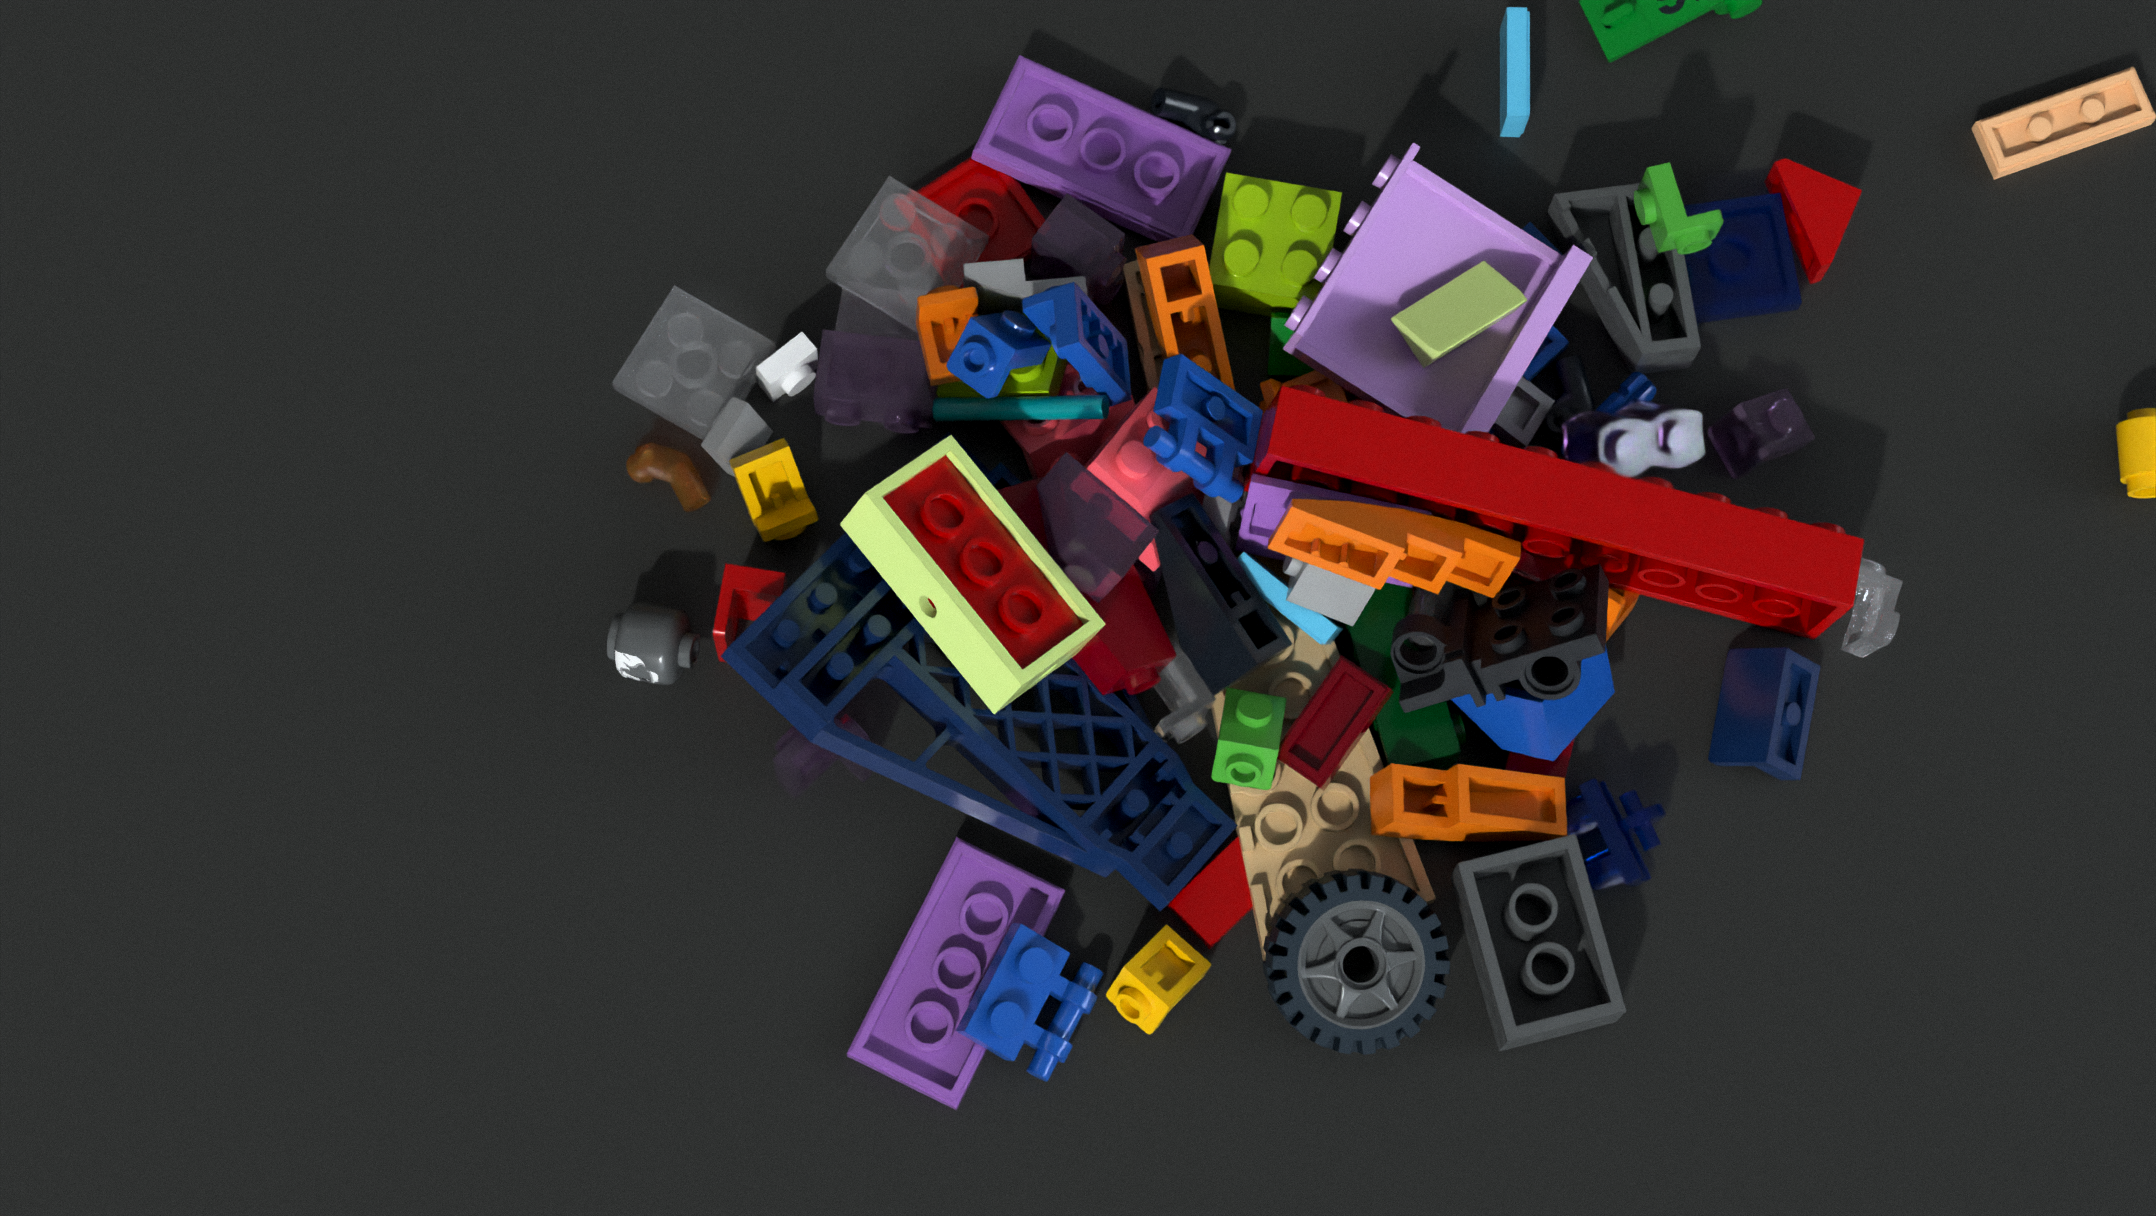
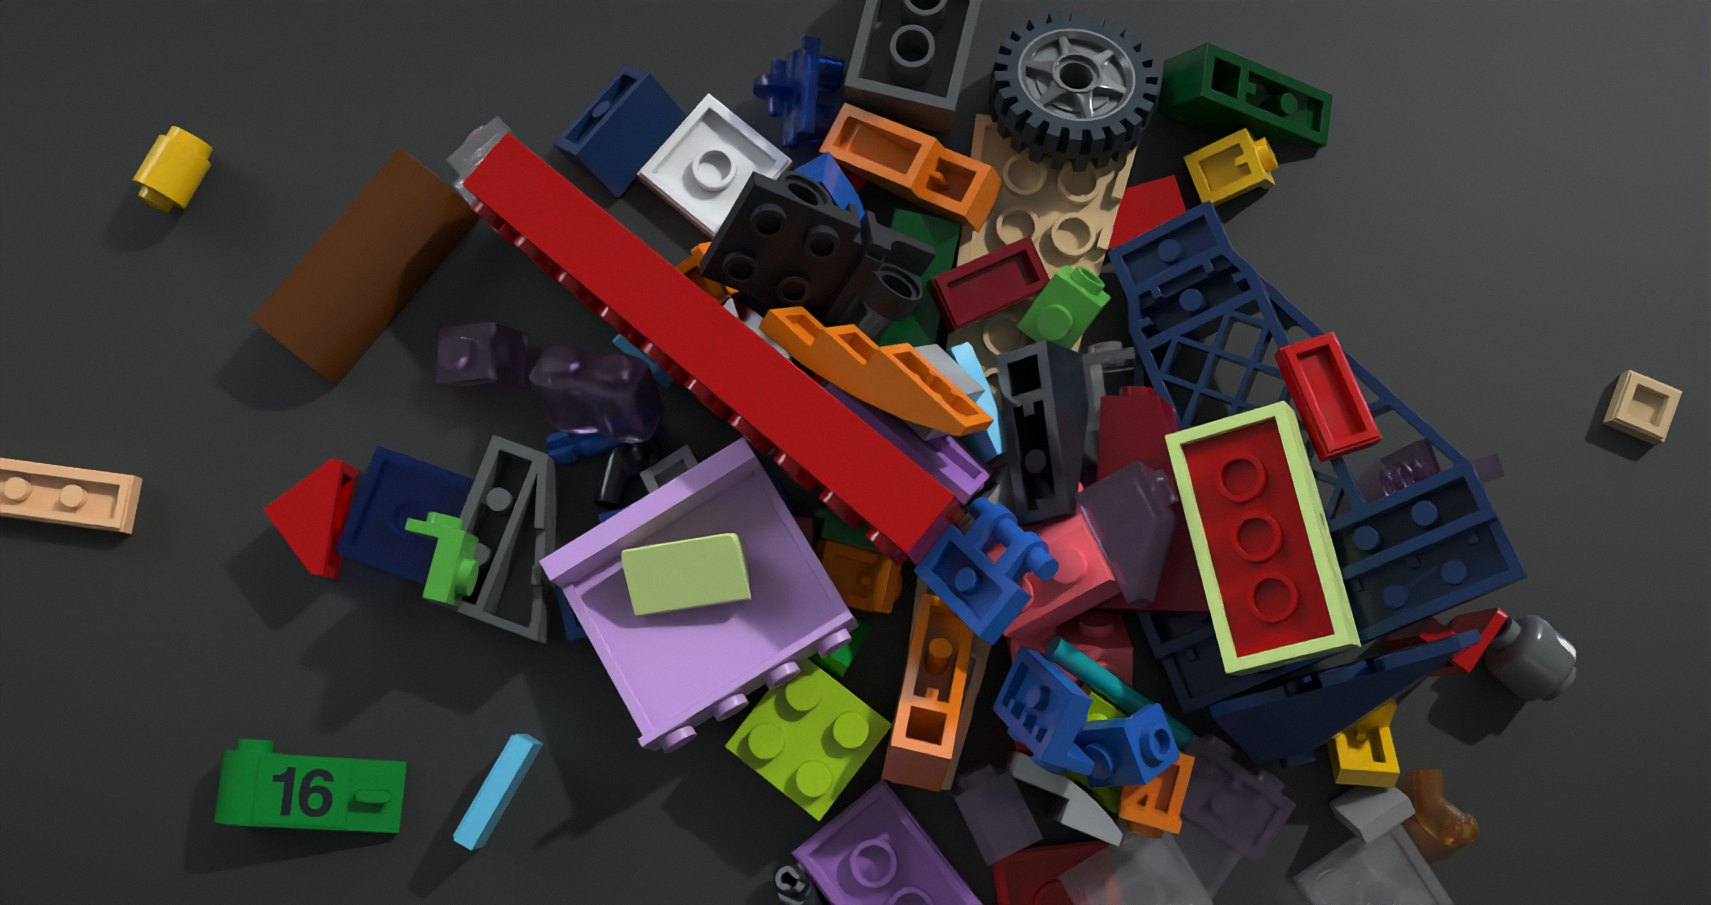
camera: 150 degrees left, 5 degrees up
white plate [756,332,819,402] -> none
medium lavender tile [847,837,1065,1110] -> none
blue plate [956,923,1104,1082] -> none
none -> reddish brown brick [251,147,481,386]
none -> white tile [637,93,793,240]
none -> dark green slope [1157,42,1333,149]
none -> dark blue wedge [1209,628,1482,769]
none -> red tile [1274,331,1382,463]
none -> tan tile [1603,370,1682,445]

